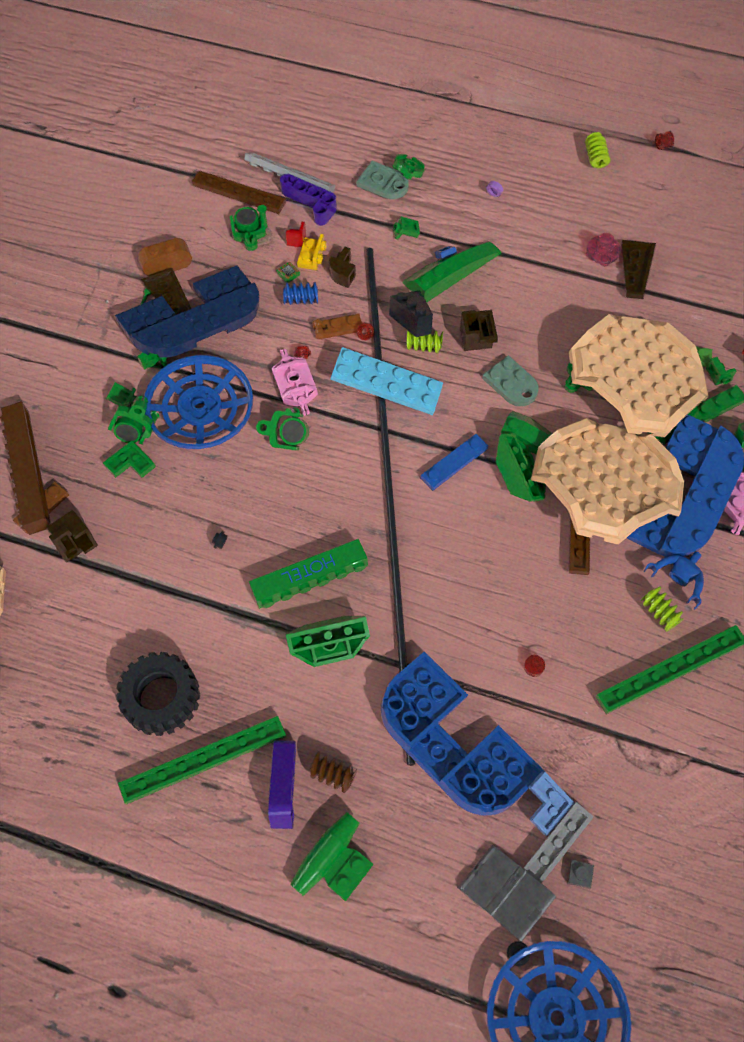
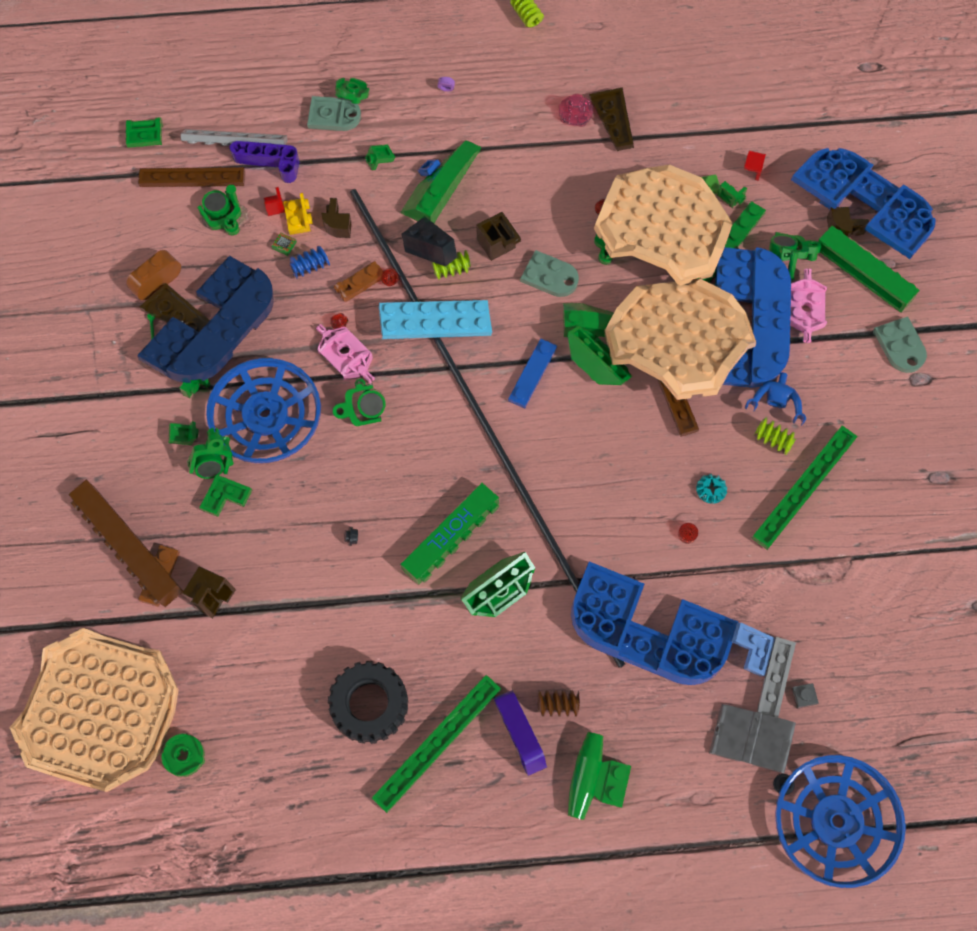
camera: 25 degrees left, 5 degrees up
none -> green plate [126,117,163,148]
none -> teal gear [696,474,728,504]

